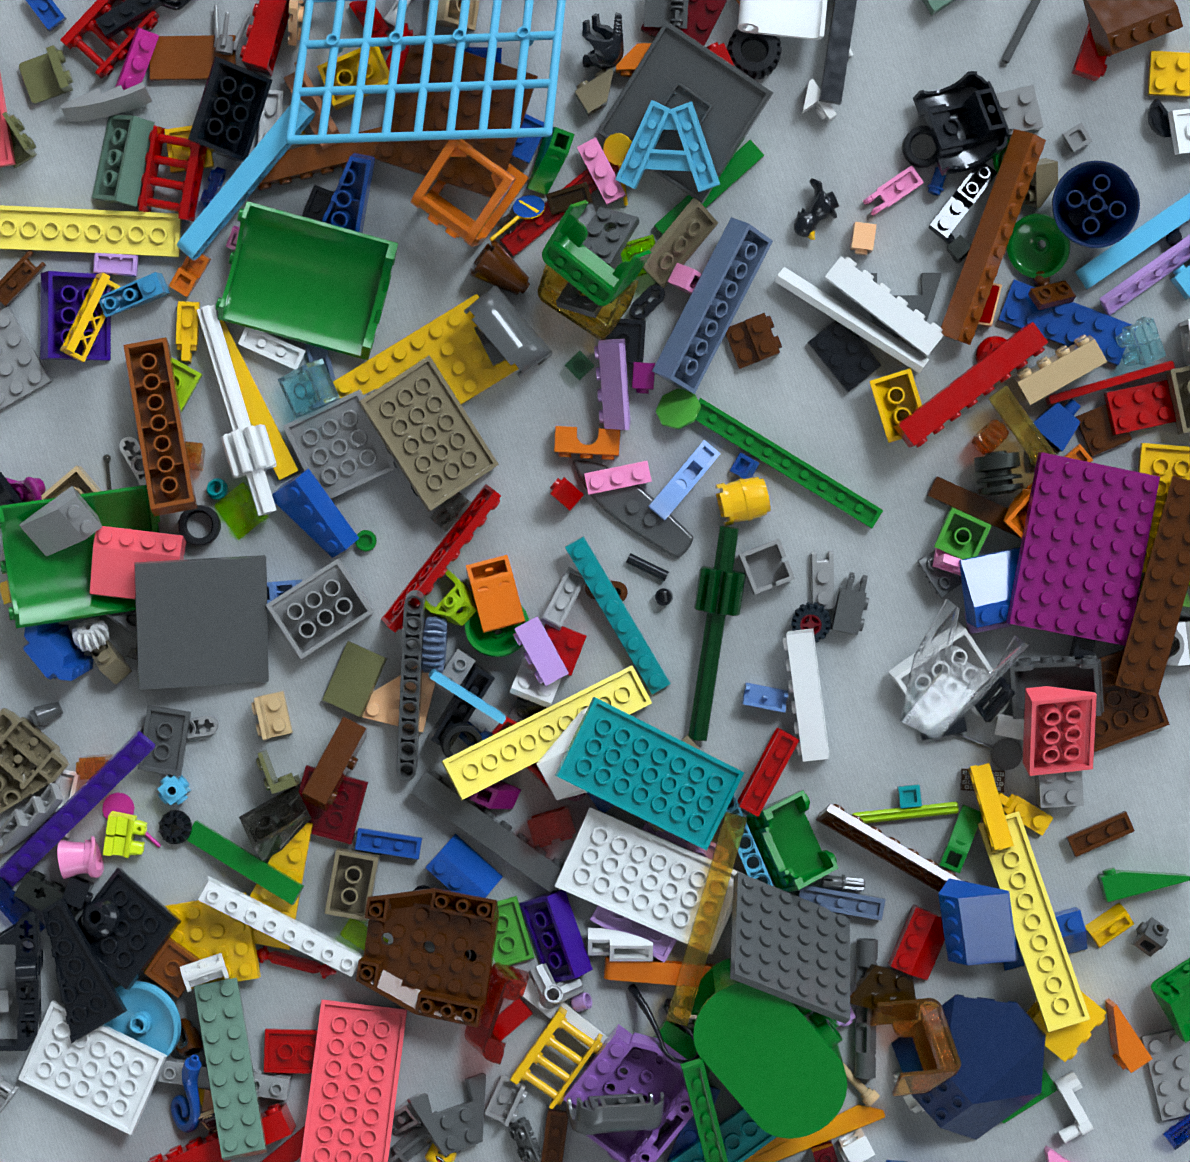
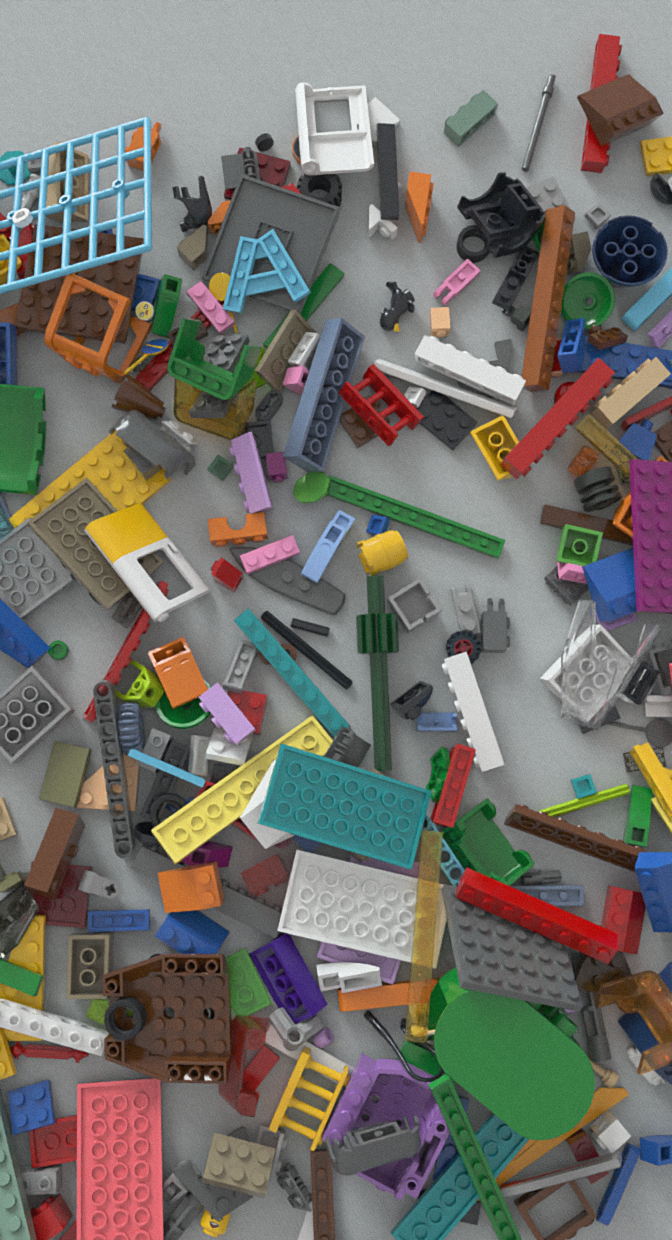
camera: 15 degrees left, 10 degrees down
black hinge [655,588,673,606] -> none
blue pin [927,167,947,196] -> none
none -> blue plate [8,1080,56,1136]
none -> white tile [12,209,33,228]
none -> light grey piece [78,870,120,899]
none -> piece [84,503,210,623]
none -> black tyre [104,996,147,1041]
none -> black piece [134,822,160,848]
none -> tile [135,301,155,321]
none -> orange slope [158,861,225,913]
none -> white hinge [160,420,198,452]
none -> white tile [188,735,211,776]
none -> dark tan brick [201,1133,276,1198]
none -> black axle [261,611,353,690]
none -> white hinge [288,332,320,369]
none -> dark grey hinge [324,726,371,767]
none -> red fence [339,364,424,447]
none -> black slope [390,681,433,720]
none -> white plate [404,387,426,408]
none -> orange slope [405,171,434,243]
none -> green tile [426,746,450,803]
none -> red brick [456,867,618,964]
none -> blue slope [558,318,585,373]

